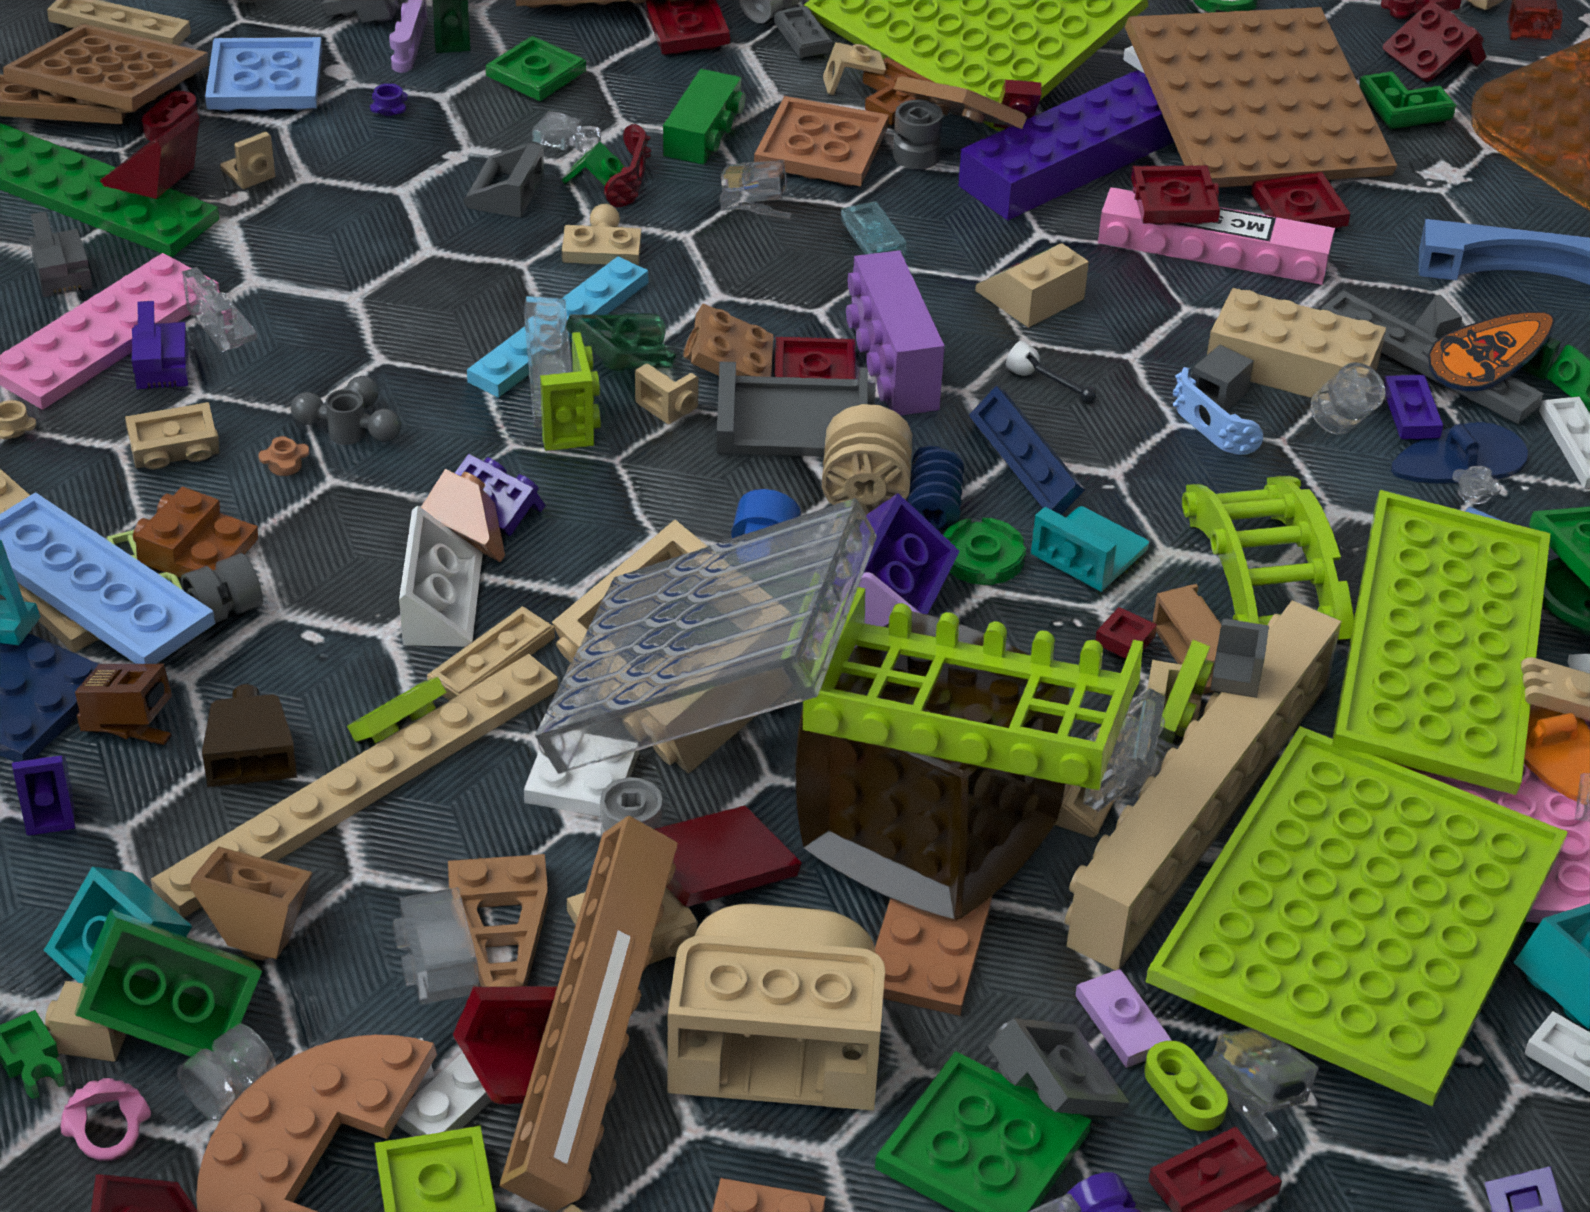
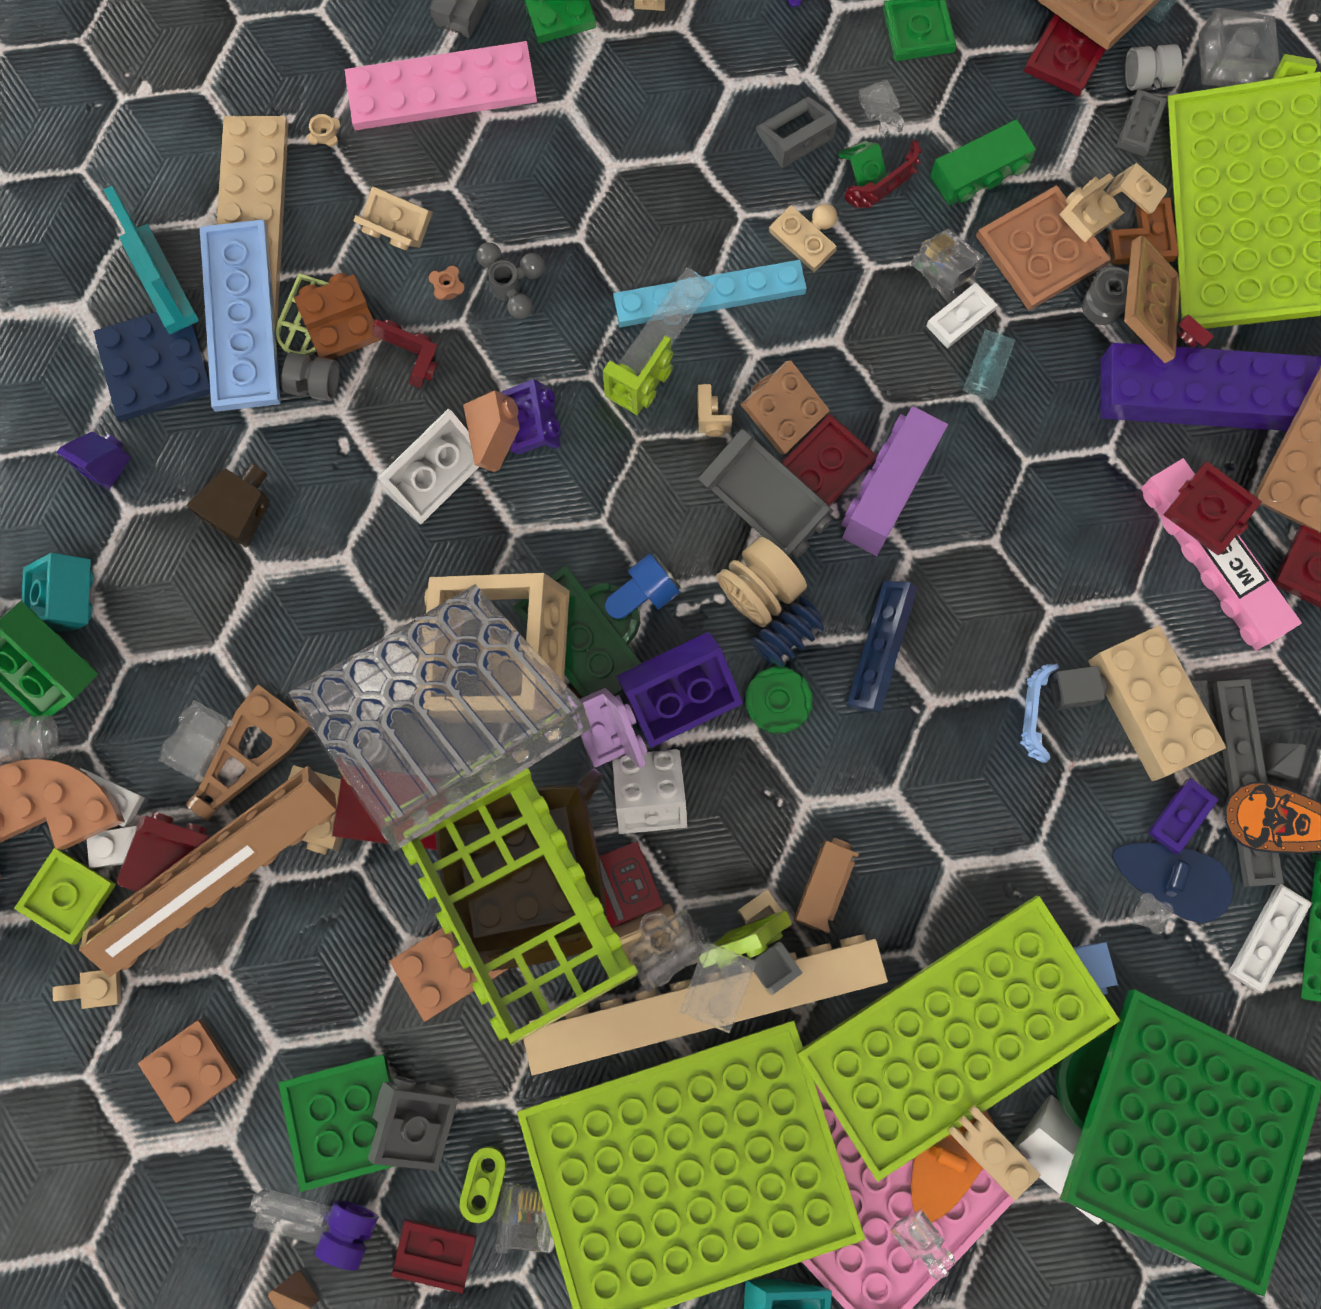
camera: 45 degrees right, 35 degrees up
reddish brown piece [75,664,172,745] -> none
dark purple piece [132,301,189,389] -> none
tan plate [151,654,558,918] -> none
clear bracket [182,267,257,352] -> none
medium nougat slope [190,846,312,960] -> none
lime plate [347,677,447,743] -> none
tan tile [427,606,555,701] -> none
clear green plate [564,313,676,372] -> none
tan brick [668,904,885,1110] -> none
tan slope [975,243,1089,328] -> none
hinge [1005,341,1096,403] -> none
teal bracket [1031,506,1149,592] -> none
lavender plate [1075,969,1172,1068] -> none
dark red plate [1095,607,1157,658] -> none
lime fence [1182,476,1354,640] -> none
clear wheel [1311,362,1385,434] -> none
none -> dark red bracket [372,319,438,389]
none -> clear plate [679,941,757,1033]
none -> white plate [926,282,997,349]
none -> tan bracket [1059,173,1124,243]

